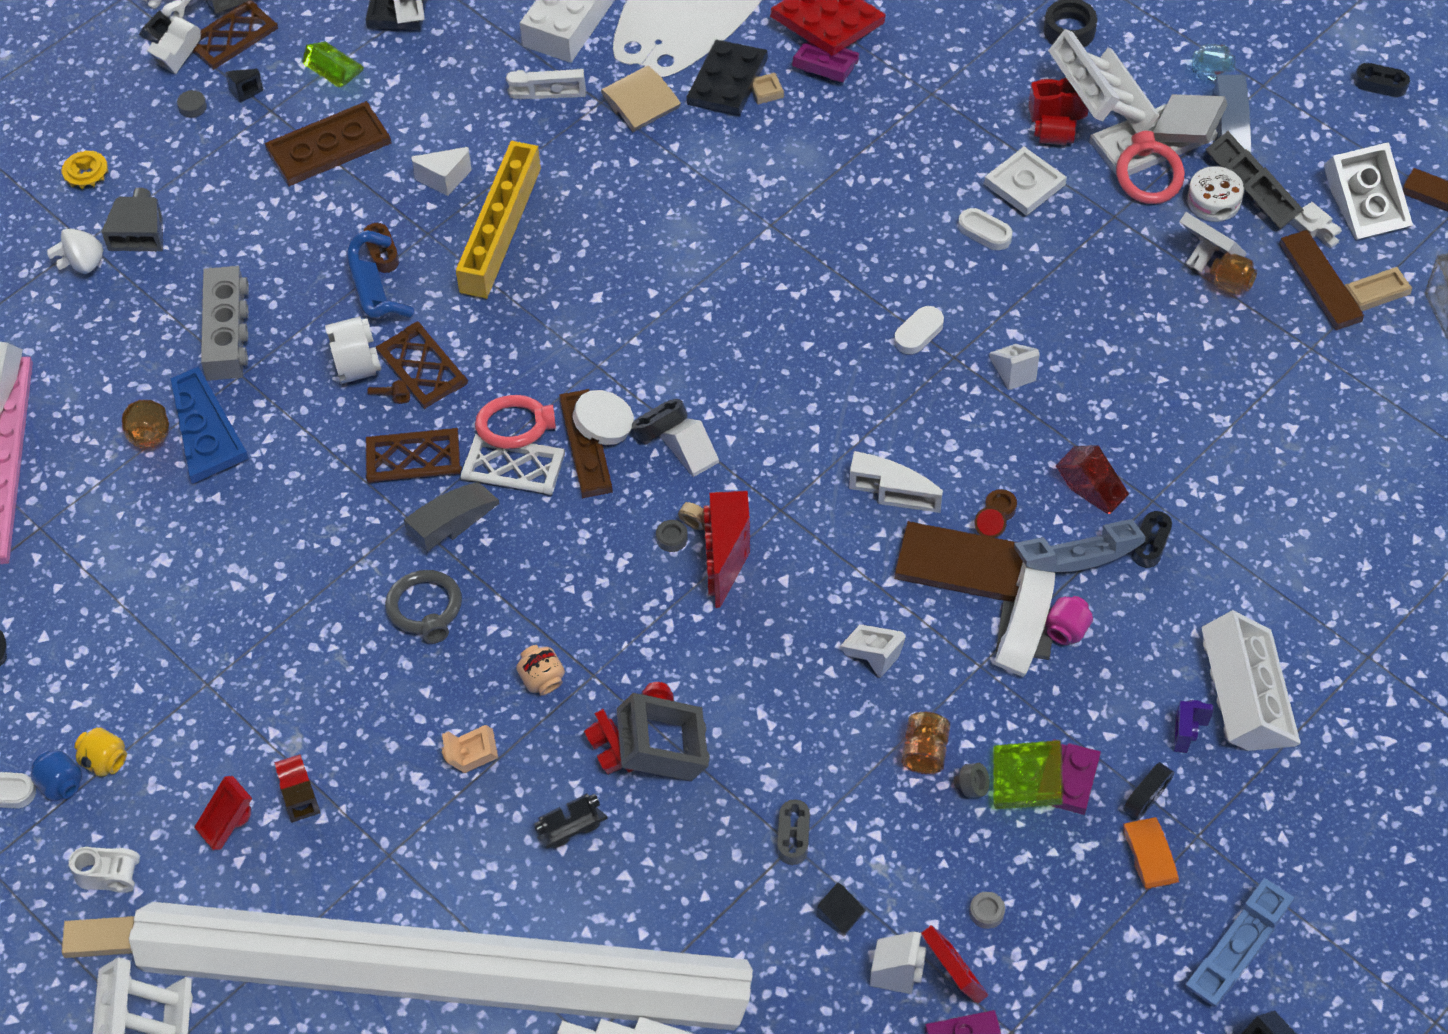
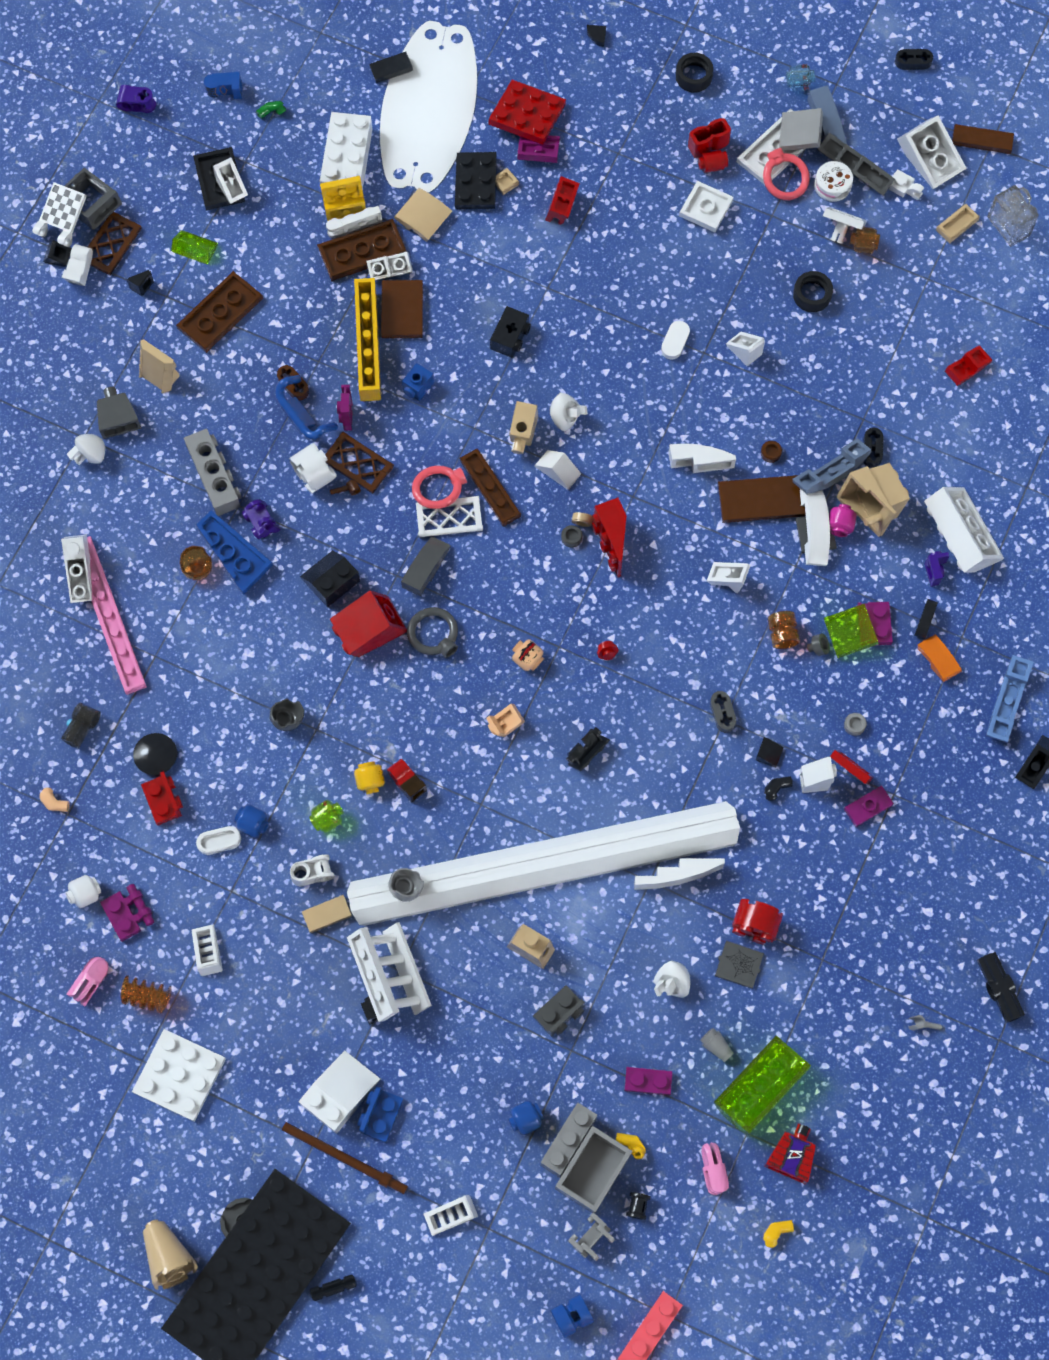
camera: 20 degrees left, 15 degrees up
yellow gear [62,151,109,190] -> none
yellow head [74,727,127,777] -> none
dark grey tile [177,90,207,117] -> none
red tile [194,776,252,850] -> none
reddish brown window [366,428,462,483] -> none
white slope [411,147,472,196] -> none
white tile [573,390,634,445] -> none
red hips [584,709,634,774] -> none
dark grey window [616,693,710,781] -> none
black beam [632,399,688,441] -> none
white tile [958,208,1012,250] -> none
red tile [974,507,1007,538] -> none
white fence [1048,29,1160,133] -> none
clear red slope [1056,445,1129,514] -> none
reddish brown tile [1279,230,1364,330] -> none
none -> tan slope [139,339,180,393]
none -> dark purple piece [242,499,281,539]
none -> dark grey hair [269,698,304,731]
none -> black slope [300,550,360,608]
none -> clear neon green head [309,800,344,832]
none -> reddish brown tile [317,219,407,282]
none -> yellow slope [320,176,366,221]
none -> red slope [330,590,407,657]
none -> magenta plate [337,385,353,430]
none -> yellow head [354,761,385,794]
none -> white slope [367,252,413,281]
none -> reddish brown tile [381,280,423,338]
none -> light grey hair [388,868,424,902]
none -> blue brick [402,363,434,401]
none -> black brick [490,306,531,358]
none -> tan torso [509,401,539,454]
none -> red hinge [545,176,580,225]
none -> white piece [550,393,588,432]
none -> black arm [764,776,793,801]
none -> black tyre [793,271,833,312]
none -> tan piece [836,463,910,537]
none -> red slope [945,345,992,386]

